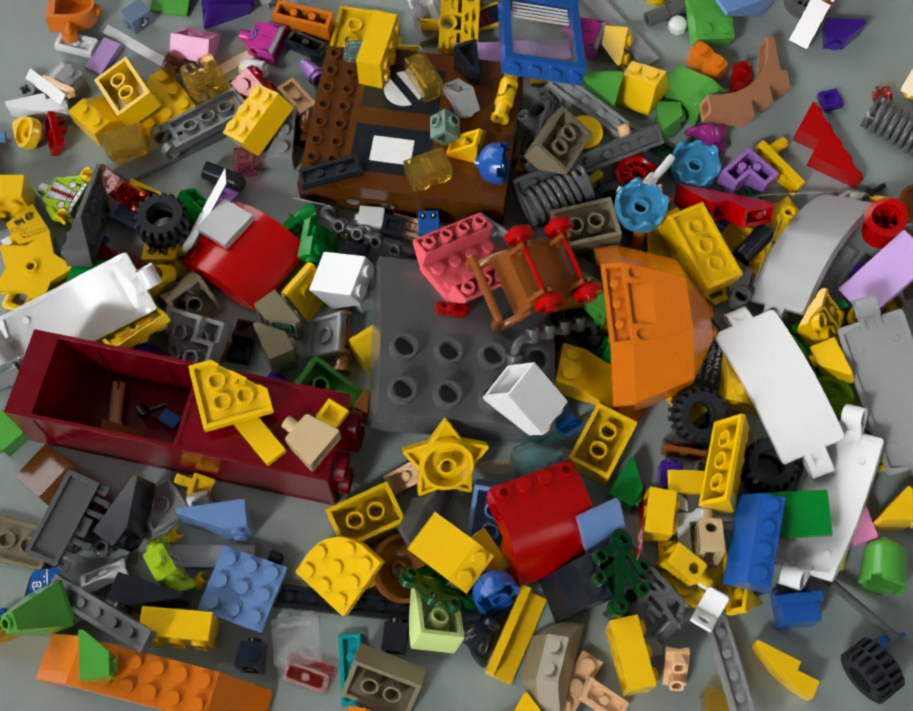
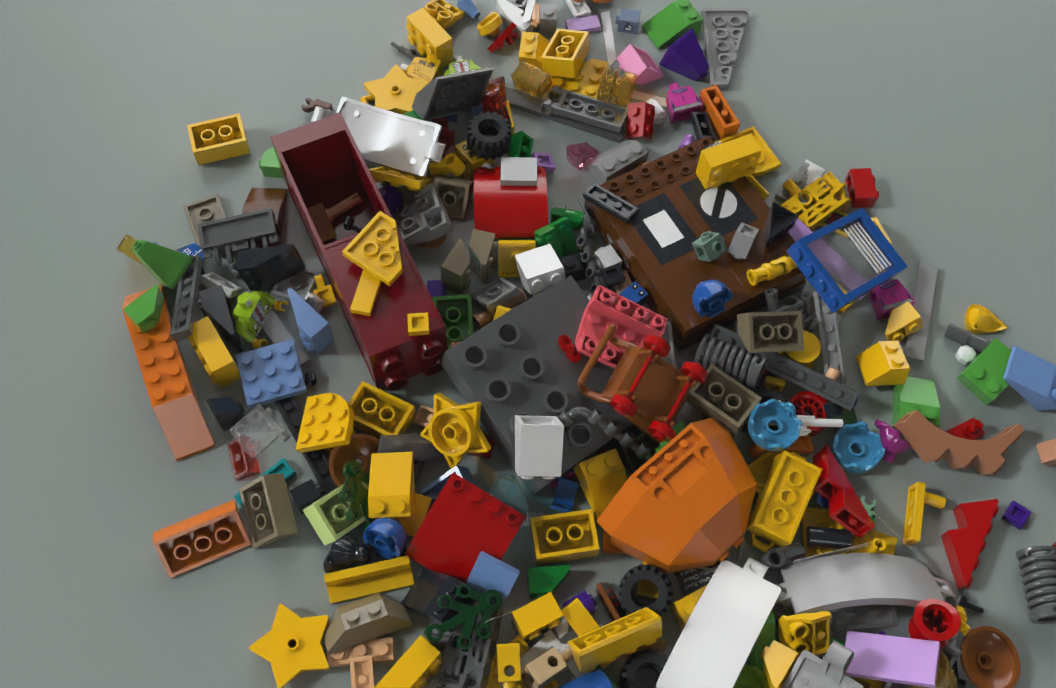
camera: 50 degrees right, 5 degrees down
reddish brown piece [161,51,193,79] -> none
white sticker [182,169,226,253] -> none
black brick [201,161,246,193] -> none
yellow brick [222,84,294,156] -> none
black slope [226,319,256,365] -> none
light nougat plate [277,77,315,115] -> none
tan torso [282,414,341,472] -> none
clear yellow brick [403,147,452,192] -> none
clear yellow brick [405,50,443,103] -> none
yellow slope [446,128,488,163] -> none
bright green slope [581,71,623,130] -> none
bright green slope [654,101,685,142] -> none
orange brick [686,41,728,83] -> none
medium lavender brick [717,148,779,197] -> none

